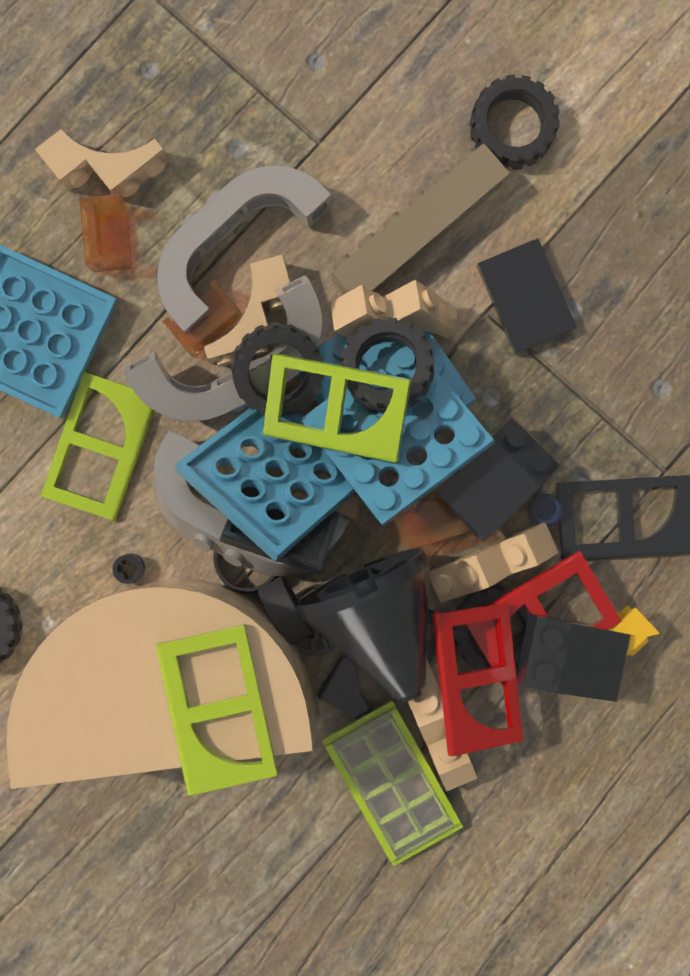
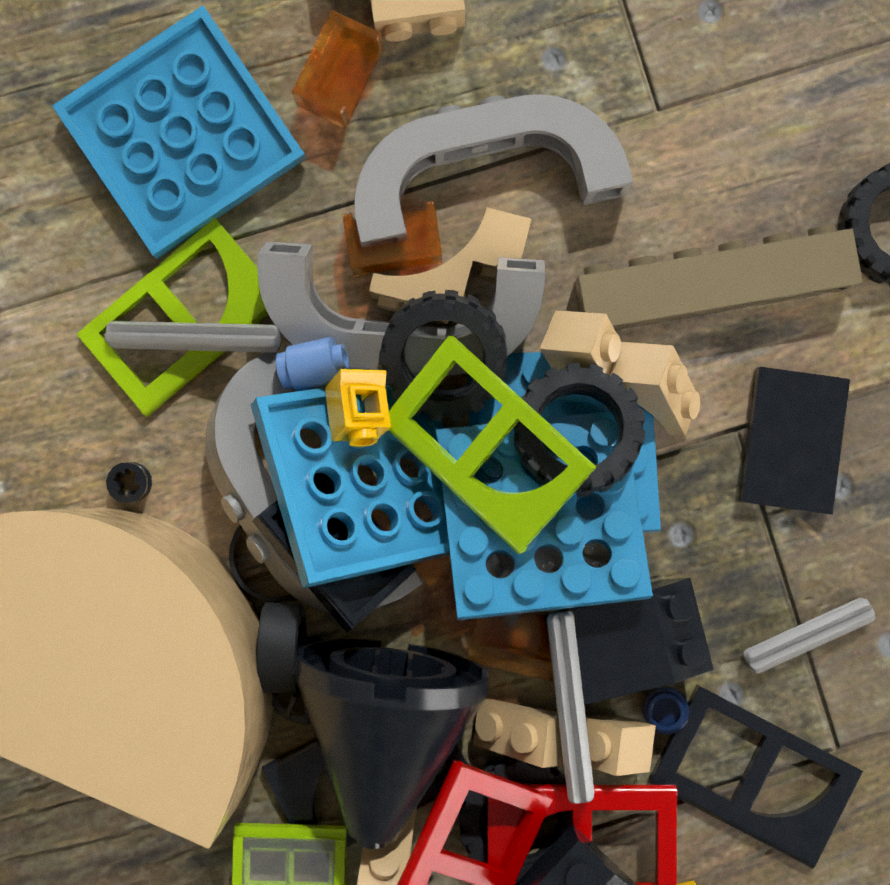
camera: 30 degrees right, 0 degrees up
lime window [155,624,278,796] -> none
none -> light grey axle [104,321,281,353]
none -> medium blue brick [276,336,350,391]
none -> yellow window [325,369,391,447]
none -> light grey axle [547,611,594,803]
none -> light grey axle [743,598,876,674]

